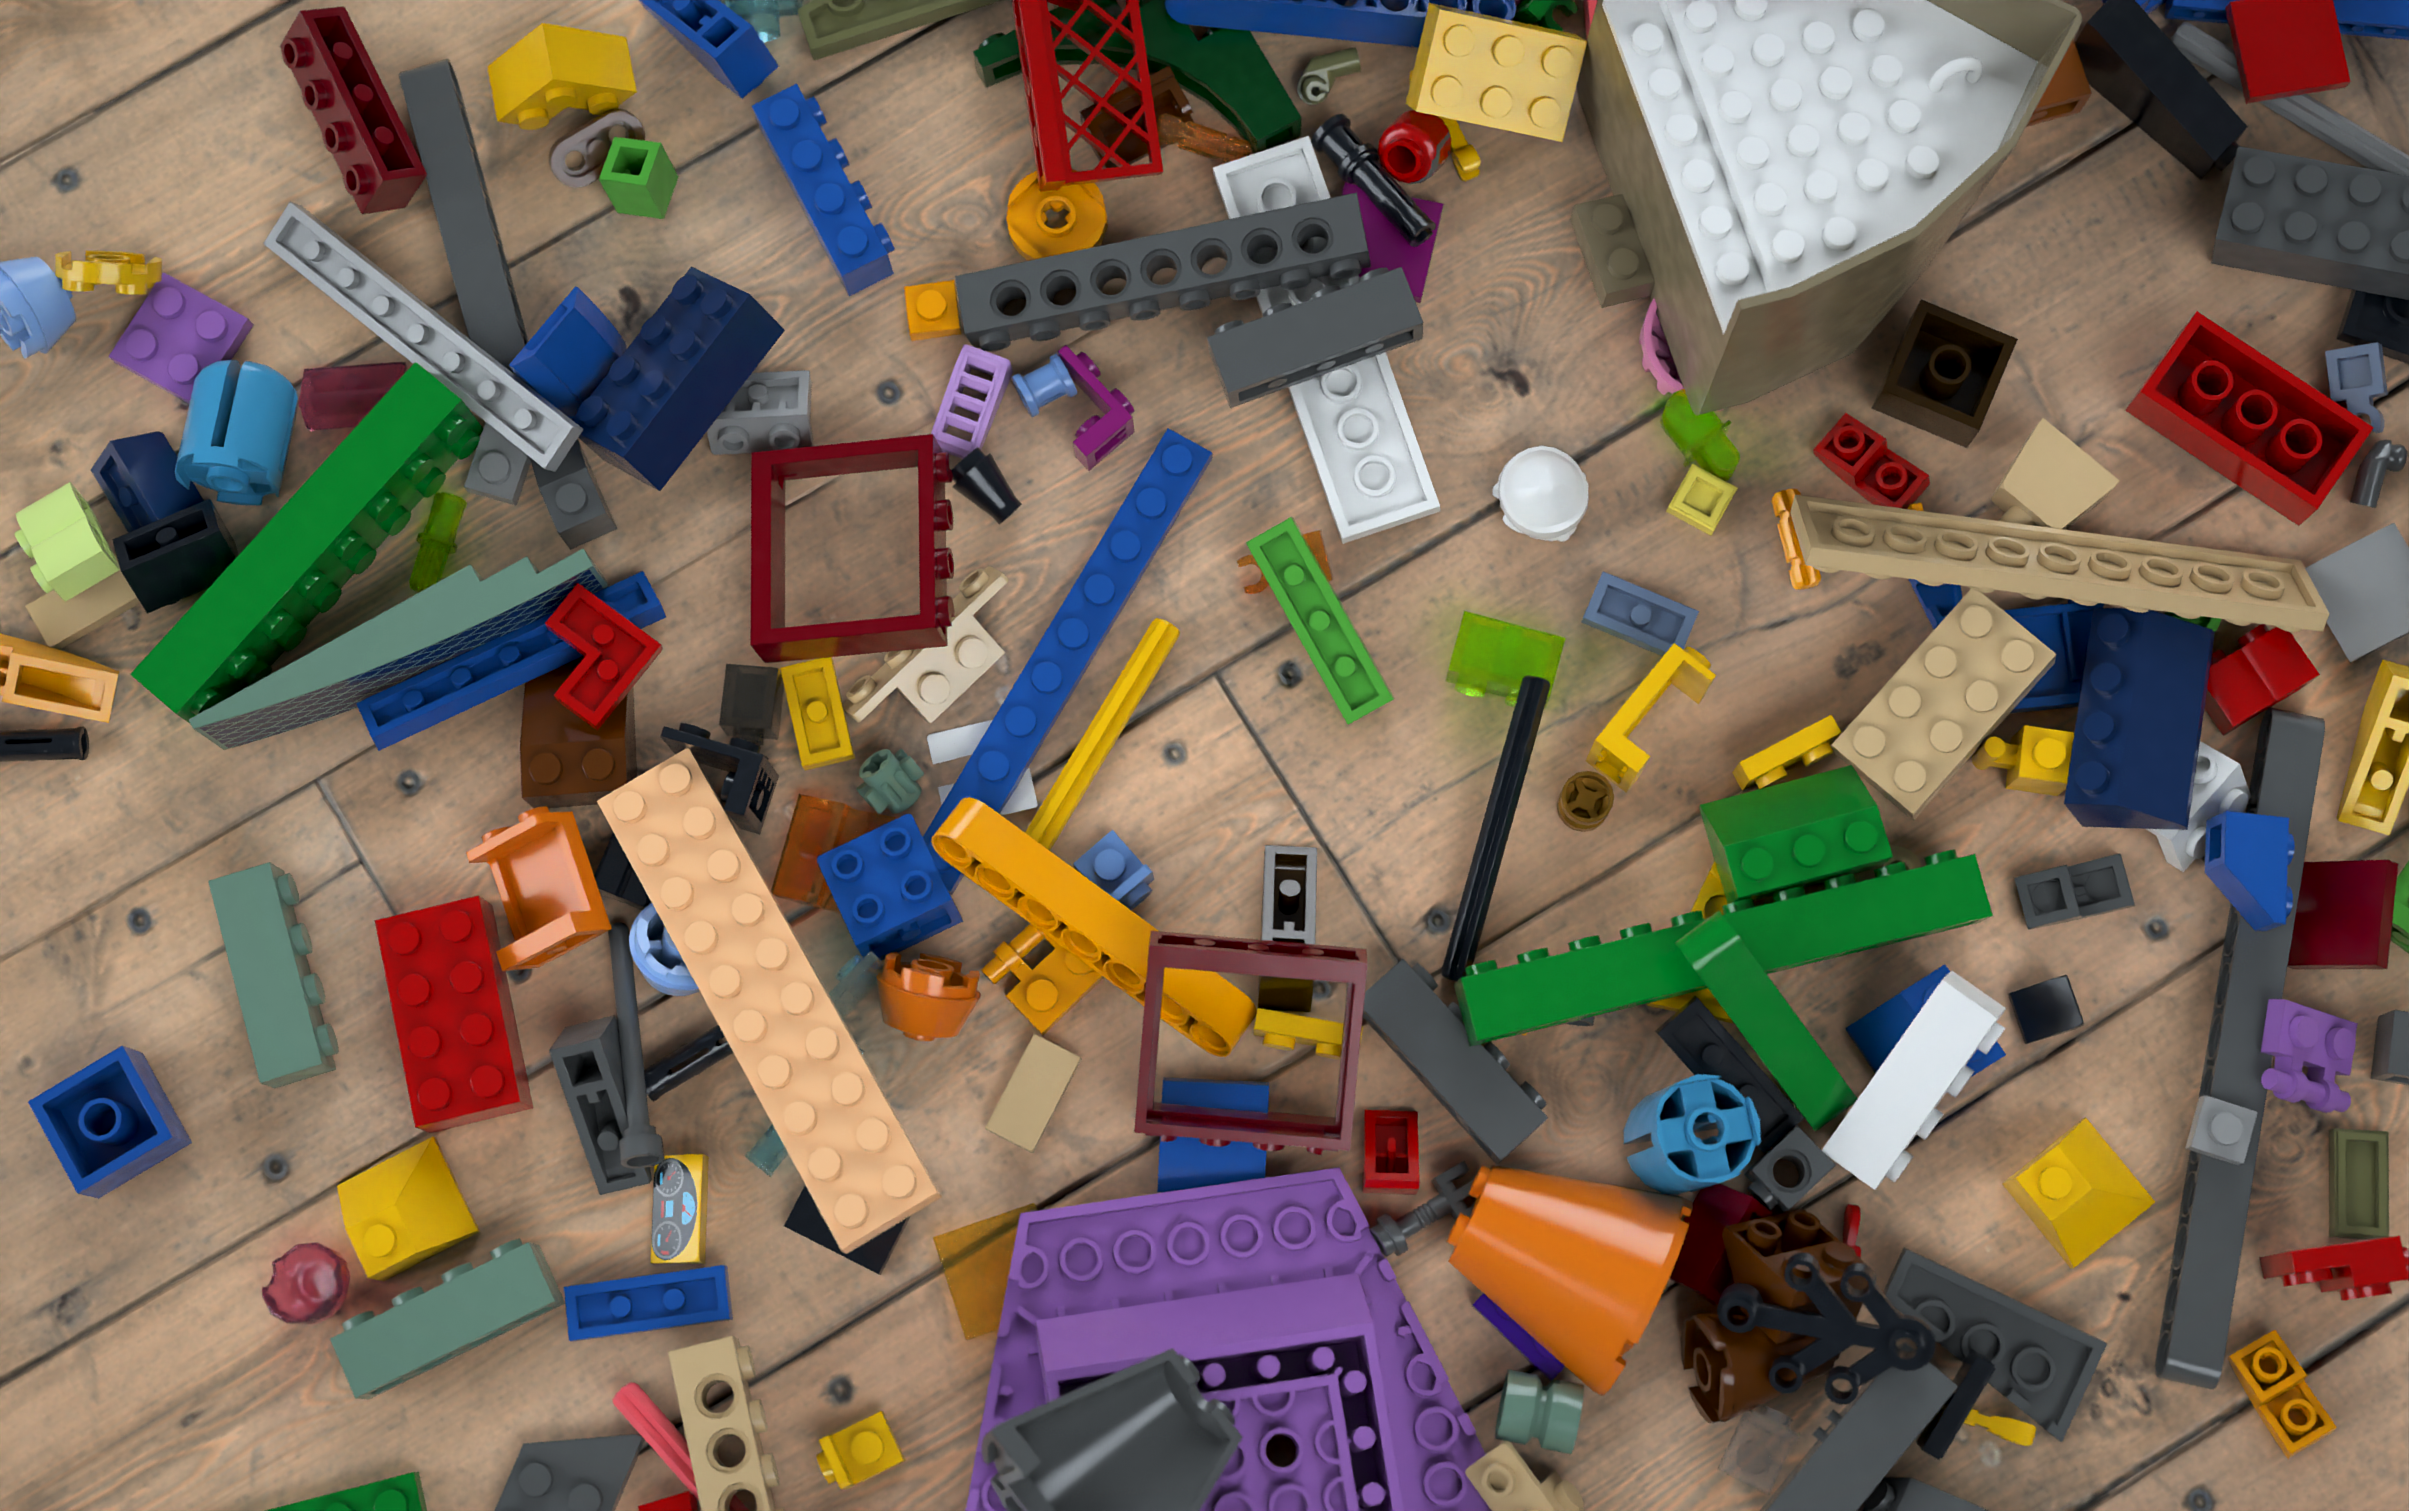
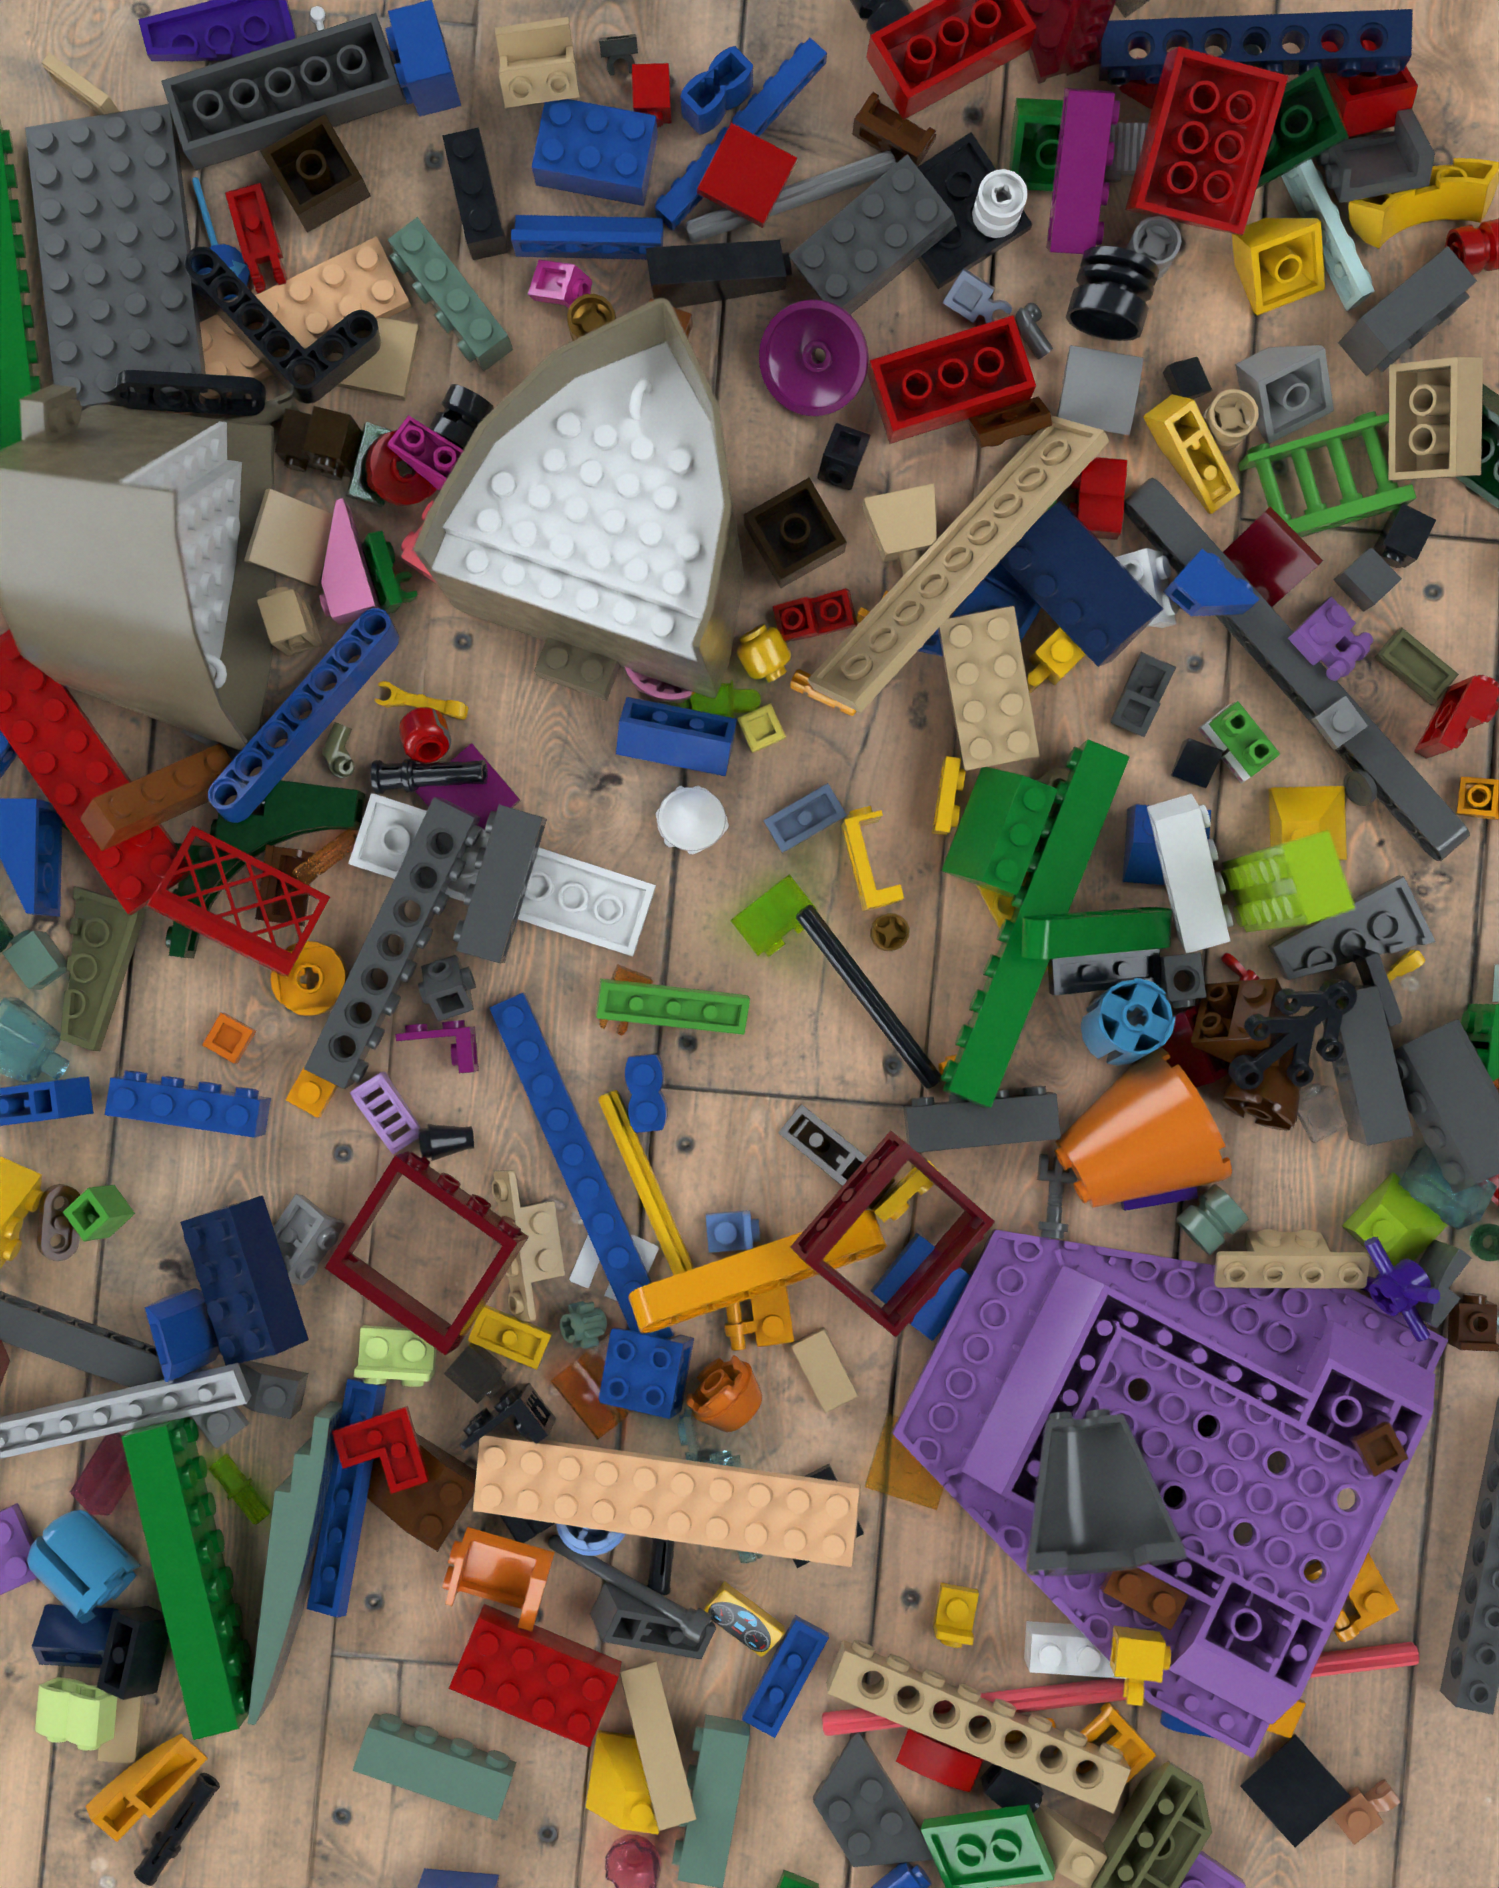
camera: 60 degrees left, 10 degrees up
medium blue bush [1011,353,1078,417] -> none
red slope [1362,1110,1420,1195] -> none
yellow brick [1406,3,1587,142] -> none
none -> orange plate [202,1012,256,1064]
none -> yellowish green bracket [354,1325,436,1387]
none -> dark grey brick [418,954,476,1022]
none -> blue brick [616,697,737,776]
none -> tan tile [620,1662,696,1831]
none -> blue brick [625,1053,668,1133]
none -> yellow head [736,624,791,682]
none -> magenta dish [759,299,869,416]
none -> black bracket [817,423,871,490]
none -> reddish brown plate [968,396,1052,448]
none -> bright green hips [1198,701,1280,784]
none -> lime brick [1221,830,1356,932]
none -> dark grey piece [1343,769,1377,806]

